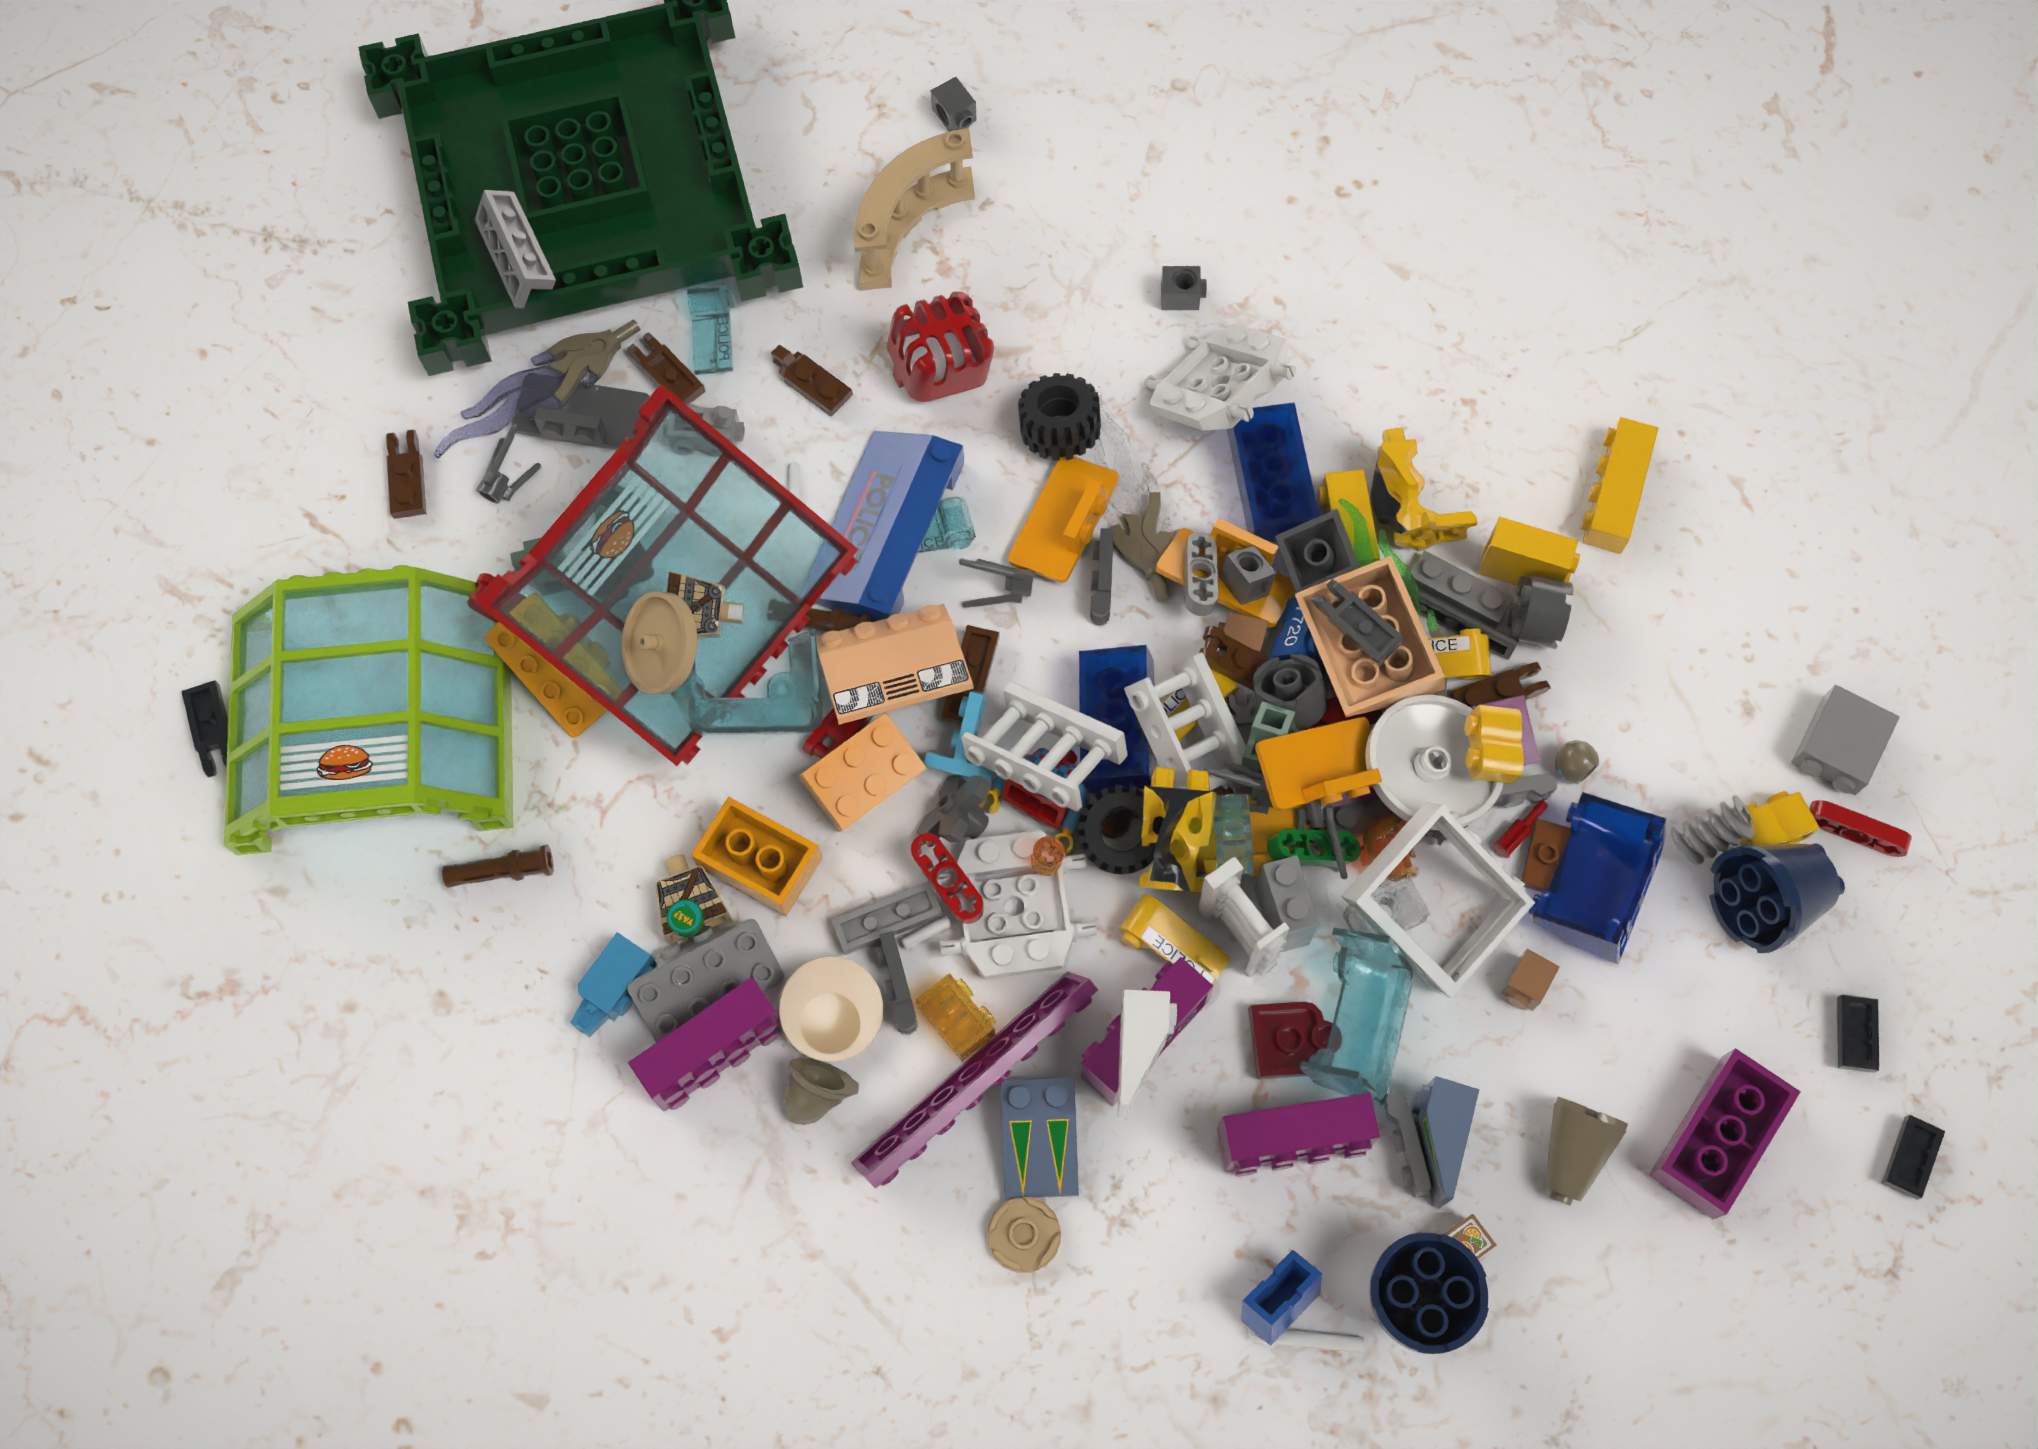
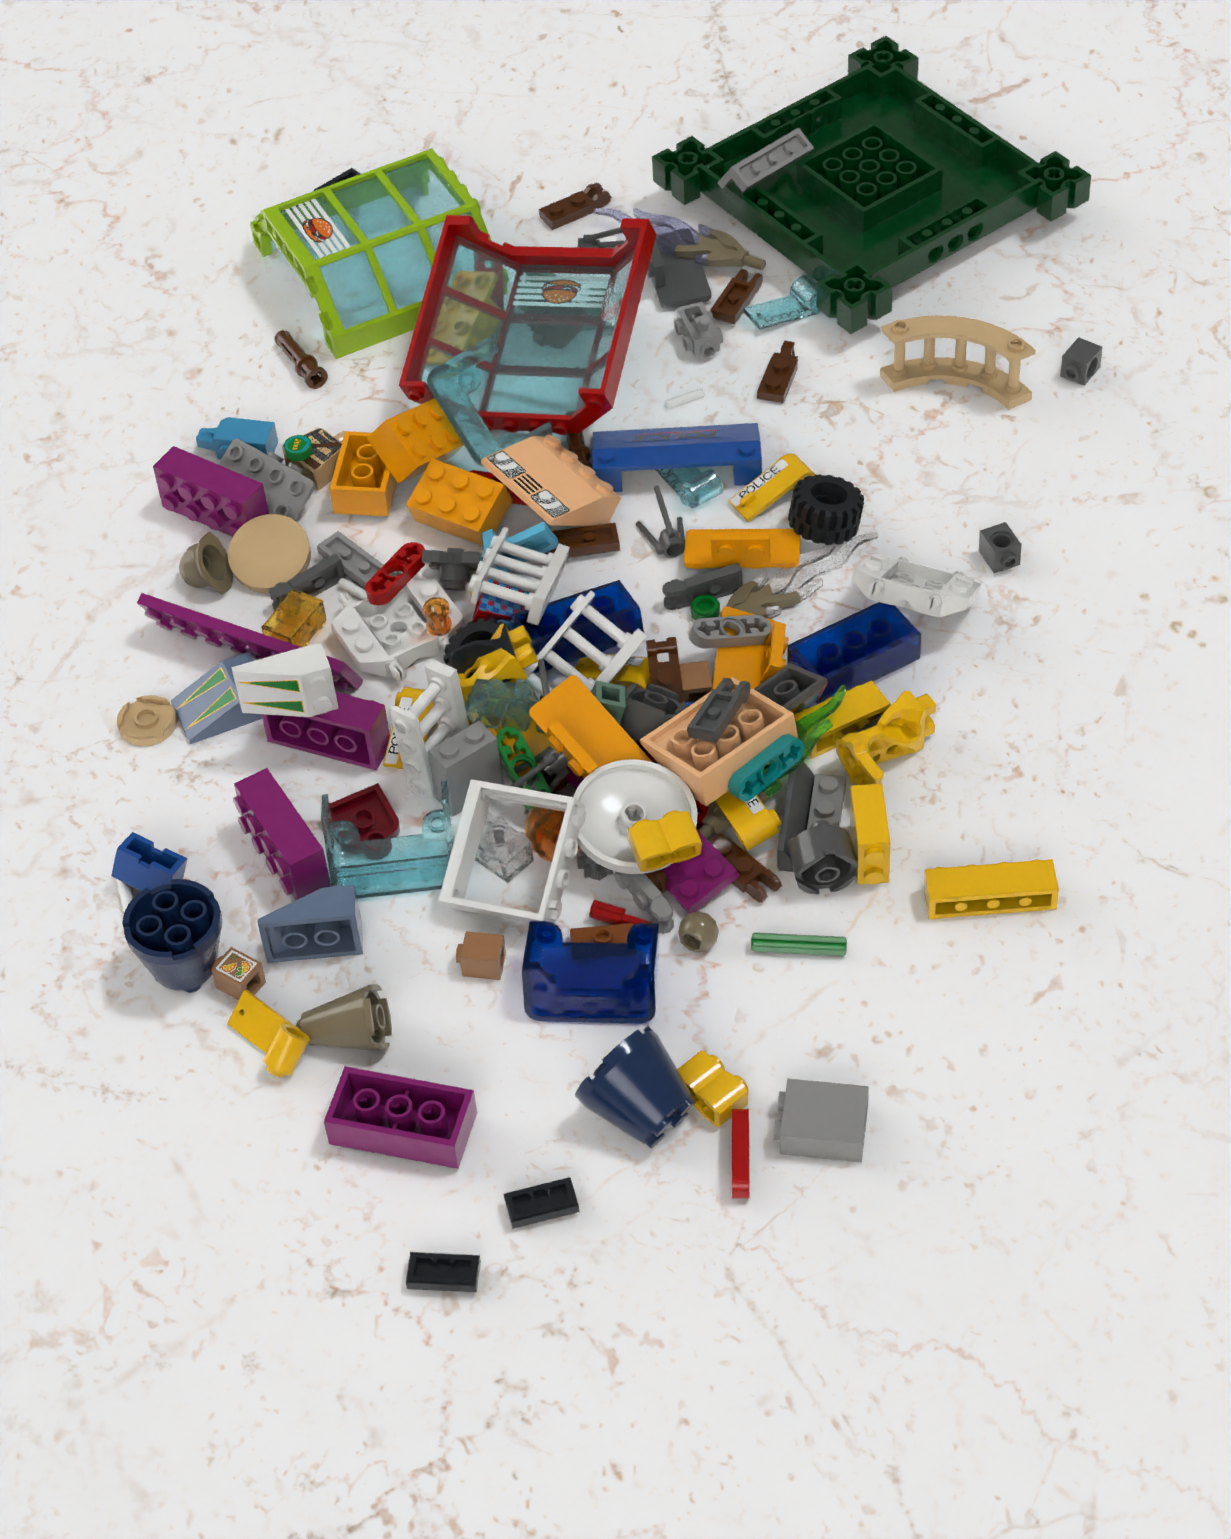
camera: 70 degrees right, 20 degrees down
tan piece [621,592,697,694] -> none
torso [666,571,744,639] -> none
red piece [887,291,994,402] -> none
dark grey brick [1219,545,1277,605] -> none
light grey piece [1671,795,1755,865] -> none
none -> yellow door [227,990,310,1078]
none -> light orange brick [367,398,467,484]
none -> green tile [691,595,720,621]
none -> yellow door [728,453,816,523]
none -> teal beam [728,734,804,801]
none -> green axle [751,932,847,956]

